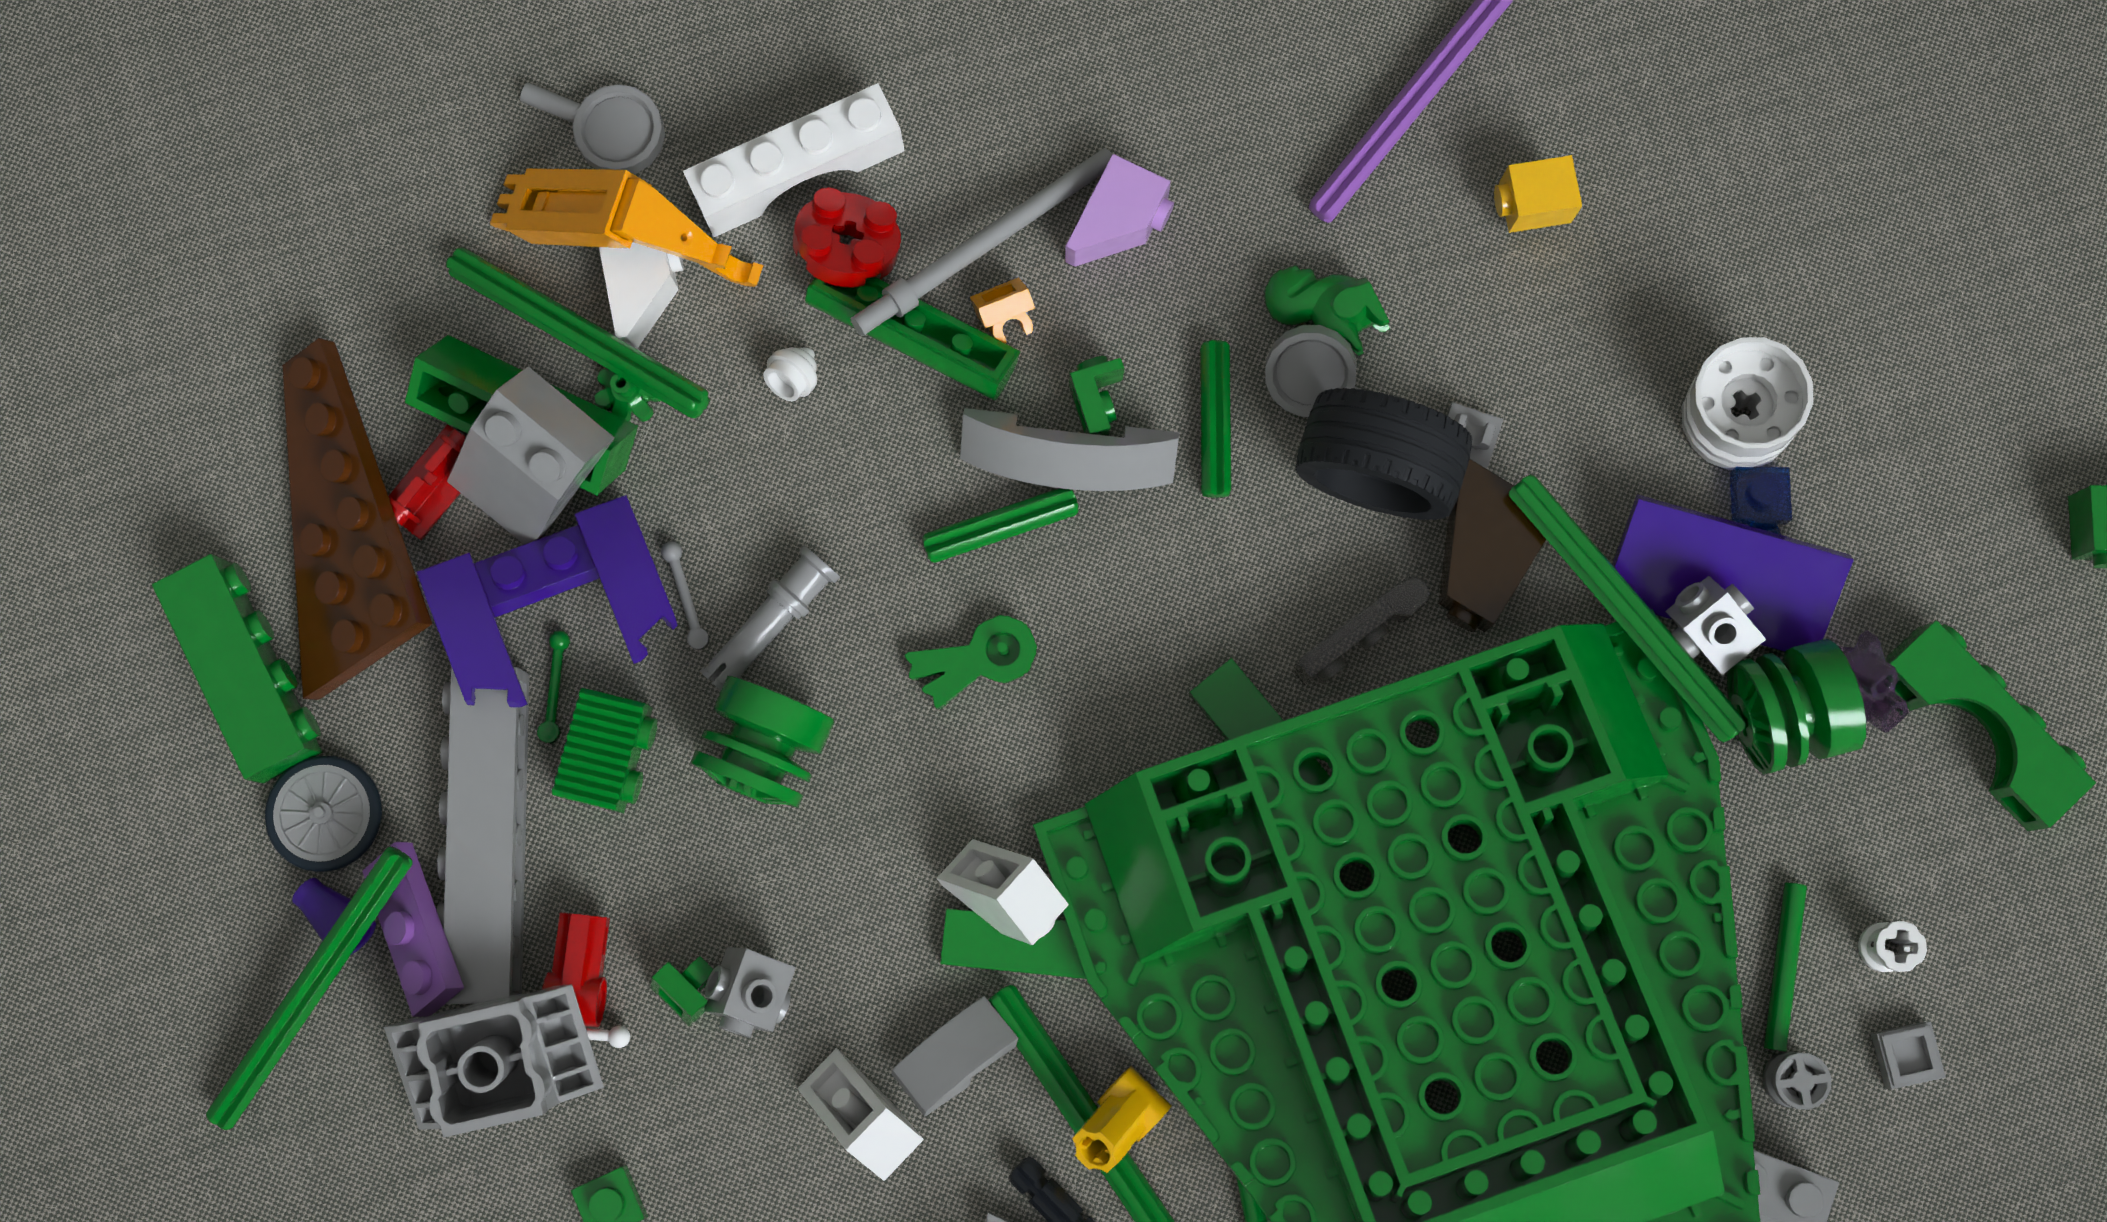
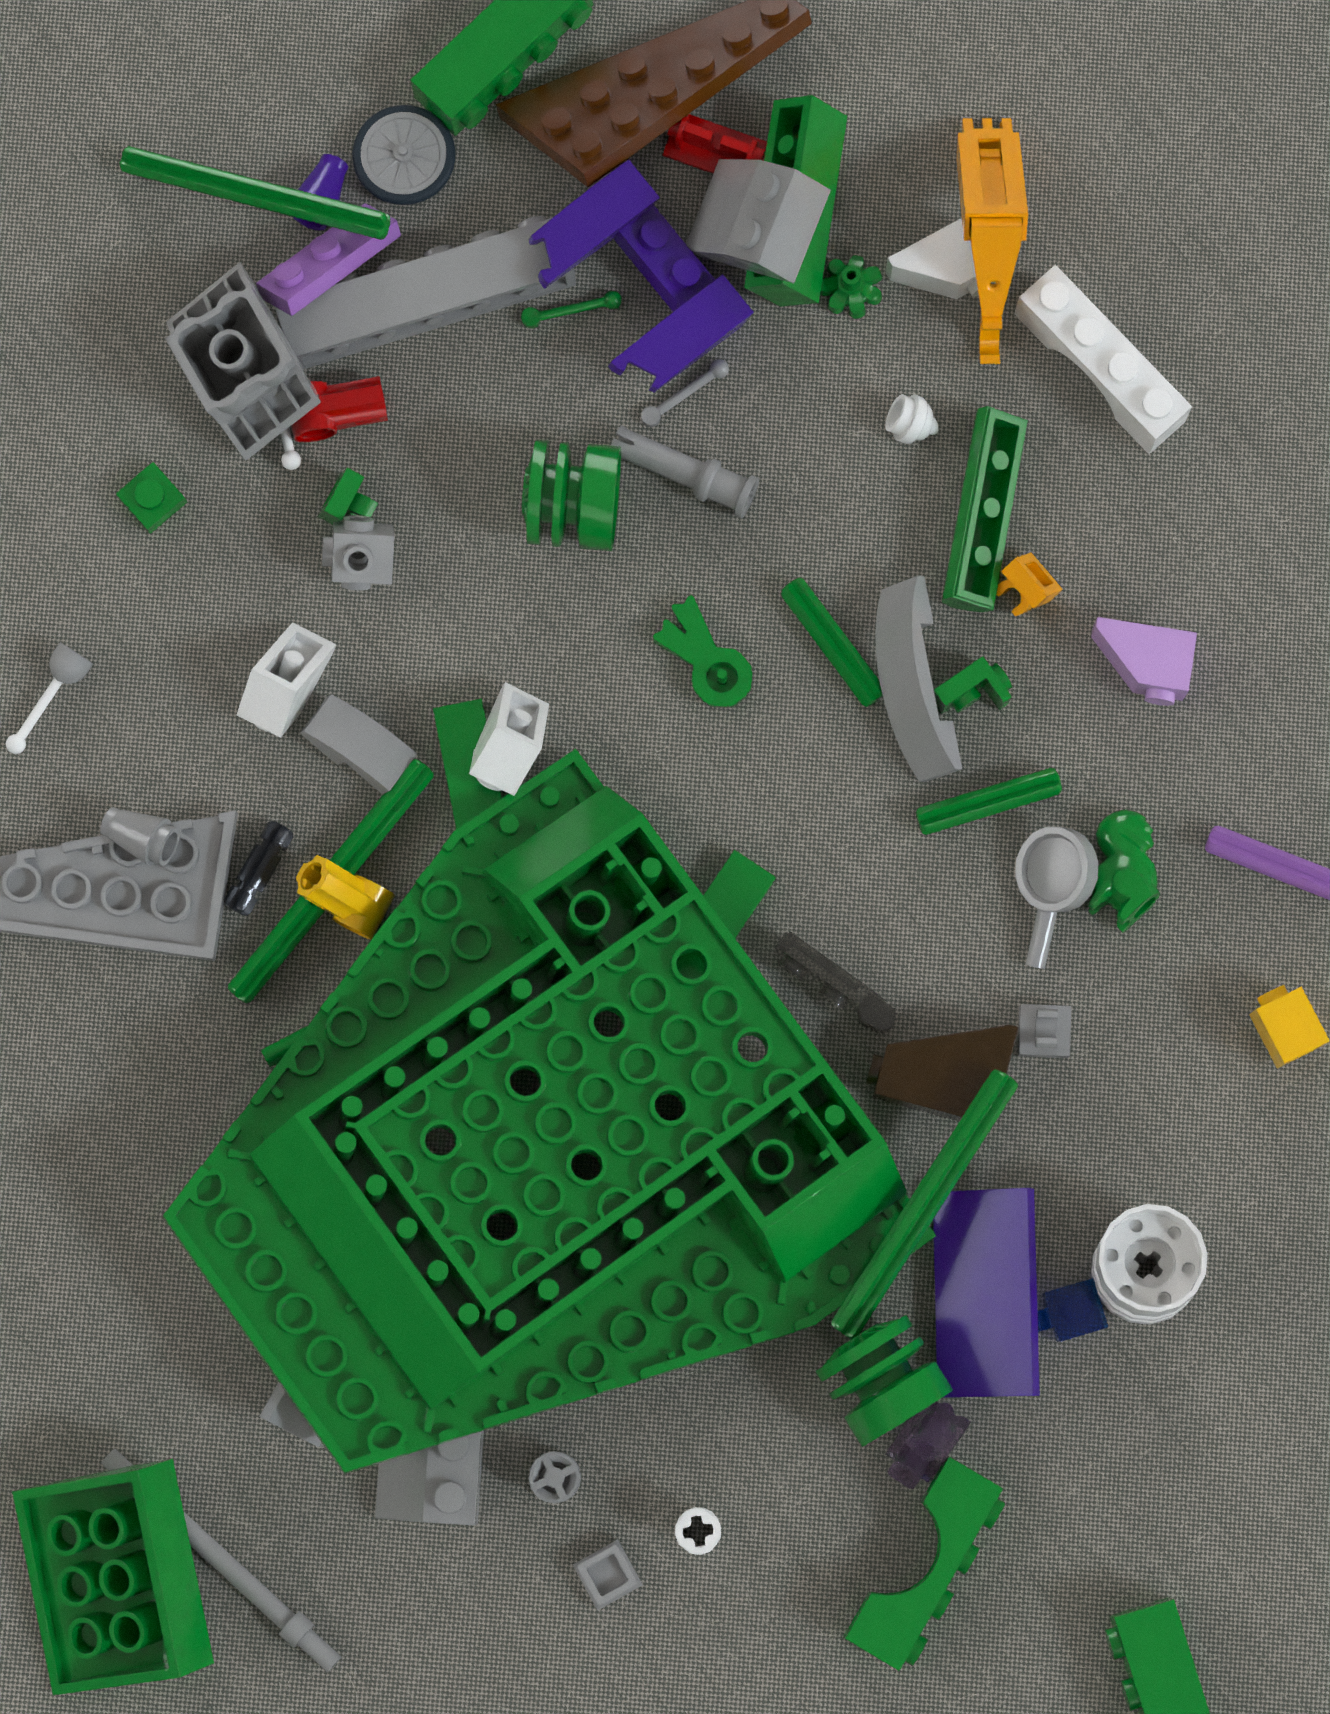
camera: 75 degrees right, 0 degrees up
green axle [446,248,710,418] -> none
light grey piece [520,82,665,174] -> none
green brick [552,687,658,814] -> none
red plate [792,187,901,288] -> none
light grey bar [851,148,1112,336] -> none
black tyre [1295,388,1472,520] -> none
light grey brick [1665,576,1766,675] -> none
green bar [1764,882,1807,1052] -> none

